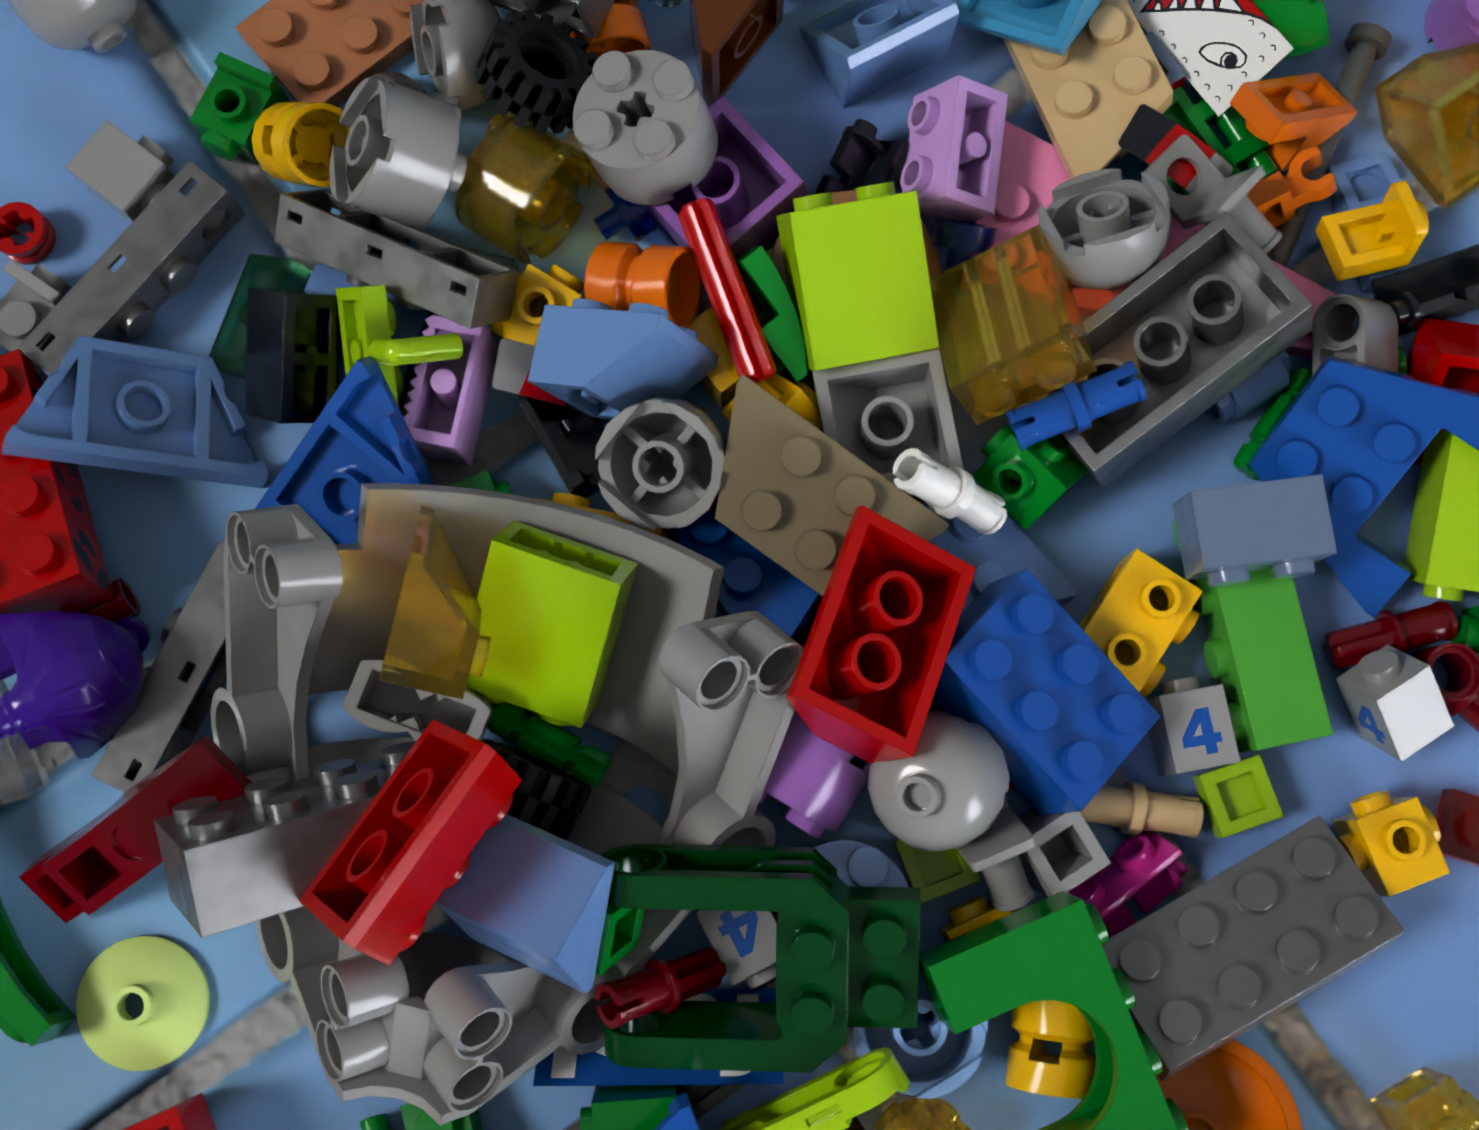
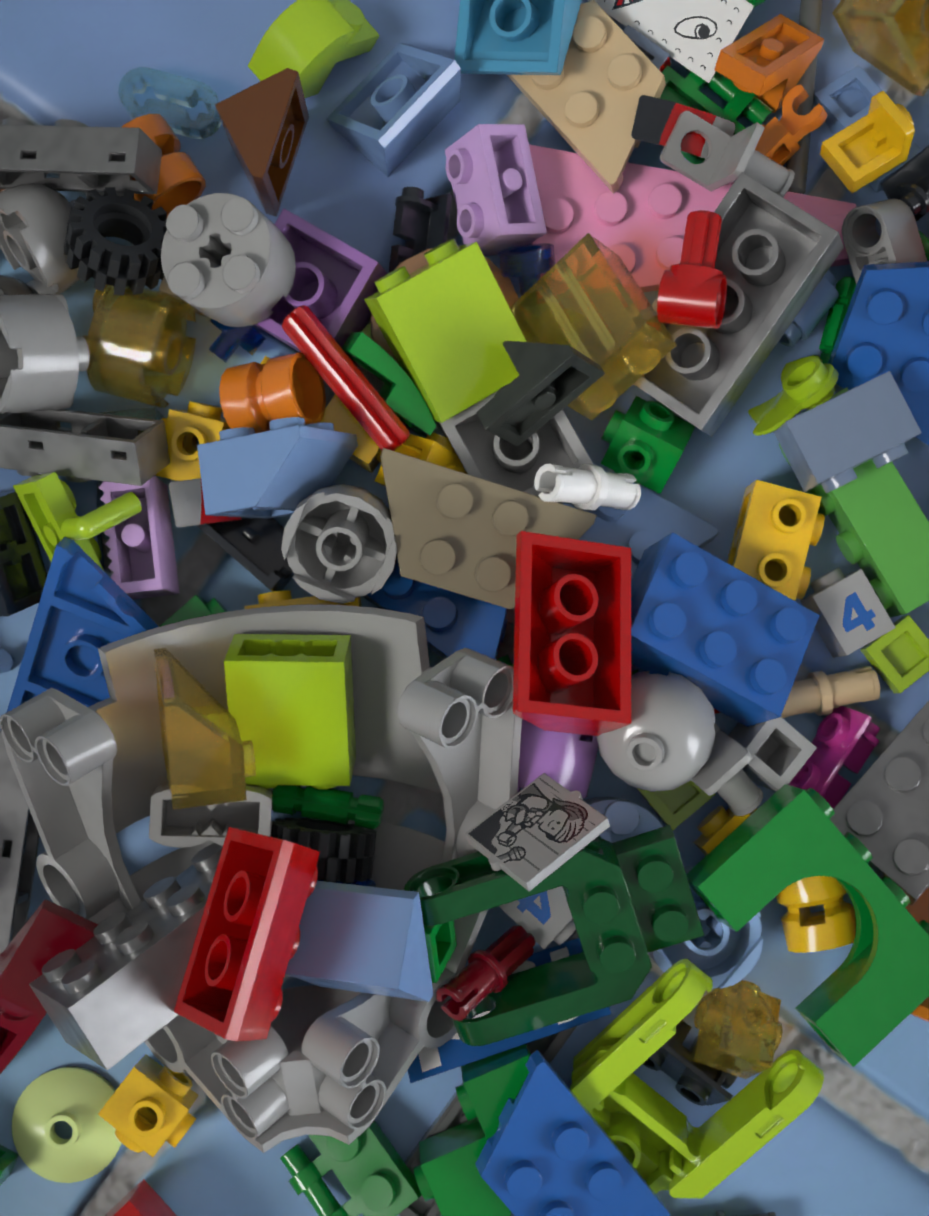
camera: 20 degrees left, 5 degrees up
blue pin [1006,361,1147,451] -> none
light grey cylinder [1037,169,1171,290] -> none
none -> yellow brick [98,1054,199,1157]
none -> piece [465,773,610,891]
none -> pearl dark grey slope [476,341,605,446]
none -> red axle [657,210,727,329]
none -> lime plate [748,355,839,436]

